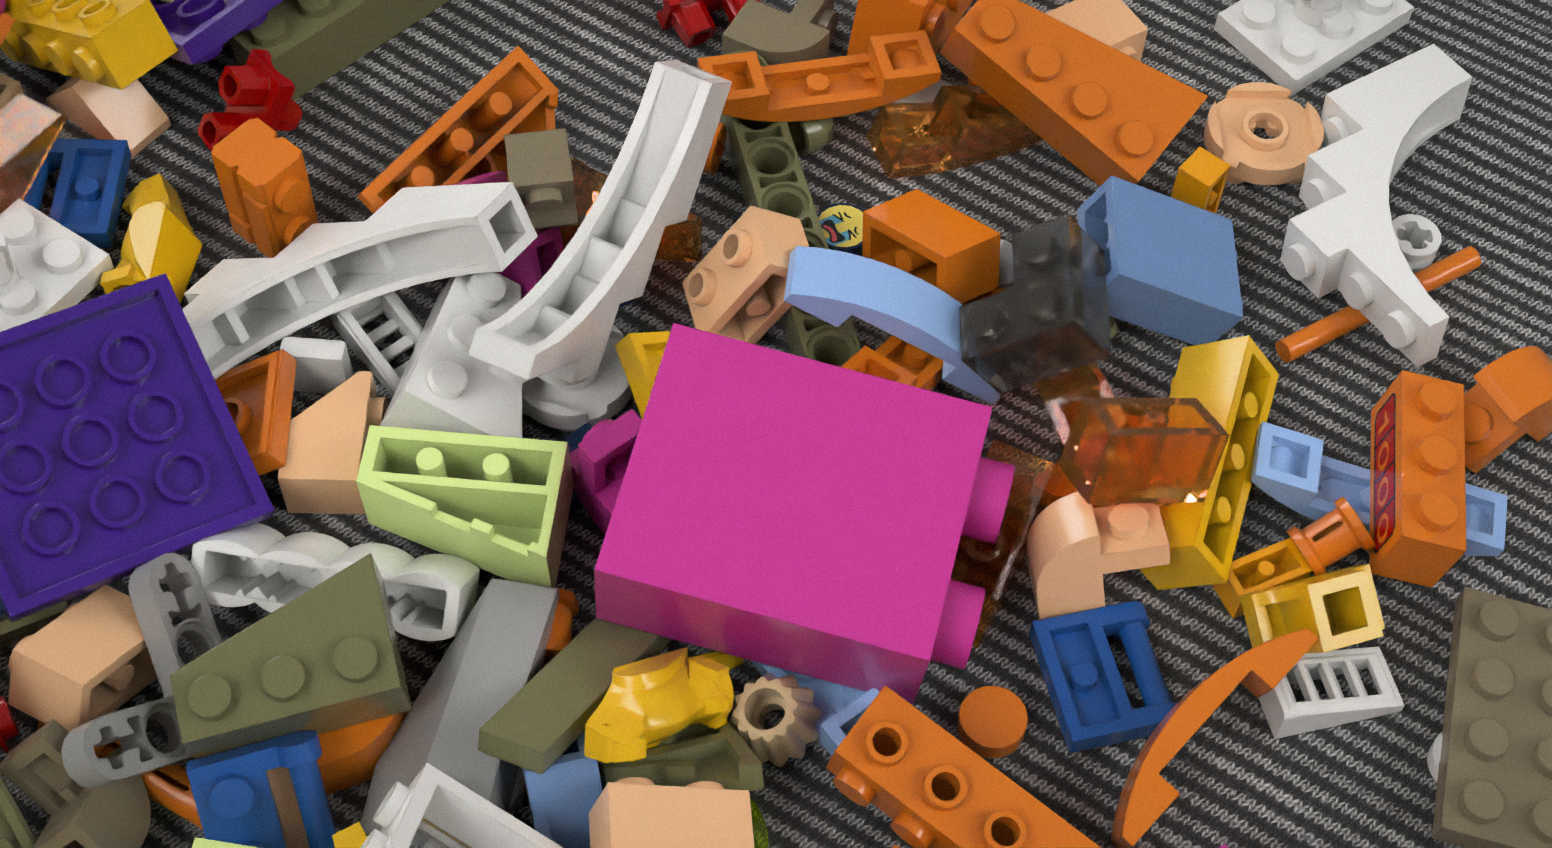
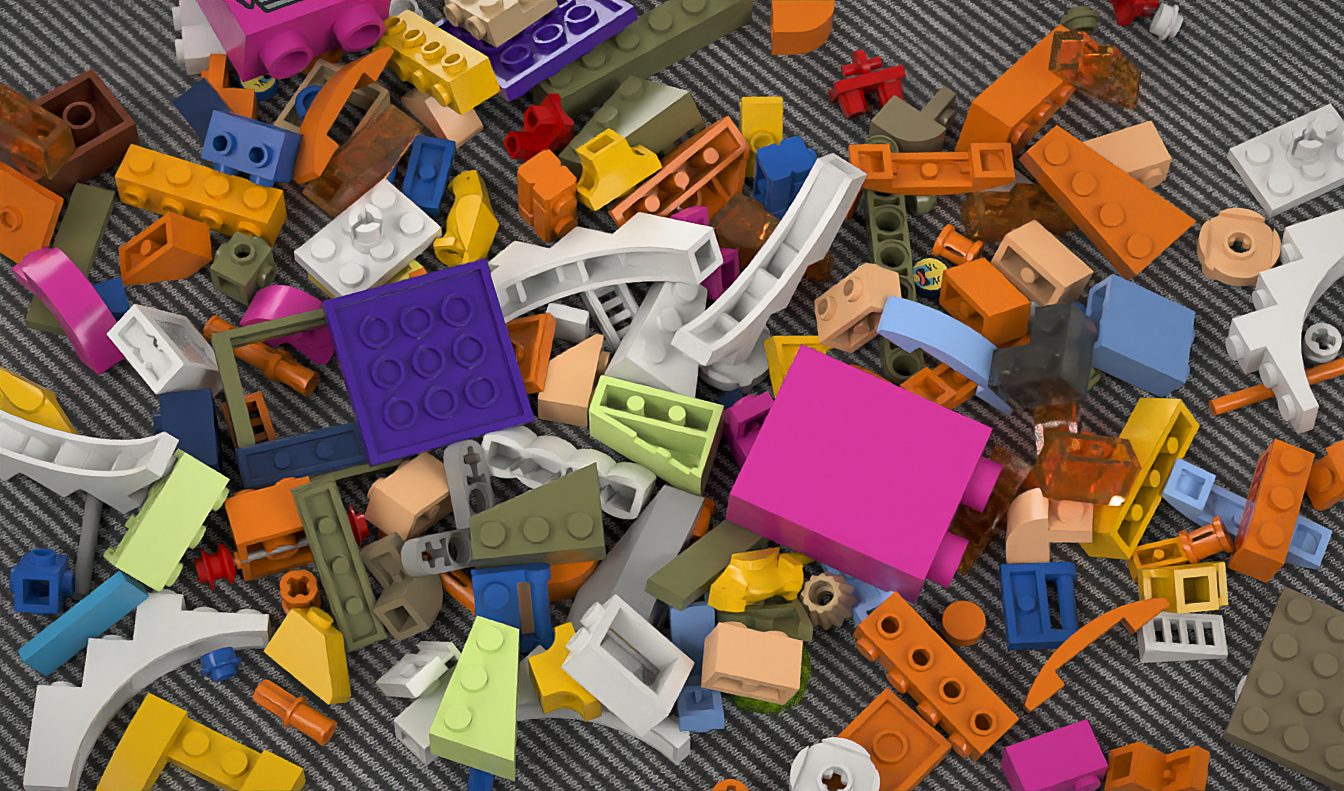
camera: 10 degrees right, 5 degrees up
dark tan brick [504,128,578,231] -> none
light orange piece [1171,146,1231,213] -> none
none -> olive wedge [558,75,706,183]
none -> yellow brick [575,128,662,211]
none -> yellow brick [739,97,783,177]
none -> blue brick [753,136,818,224]
none -> orange bush [931,224,985,265]
none -> light nougat brick [990,219,1094,315]

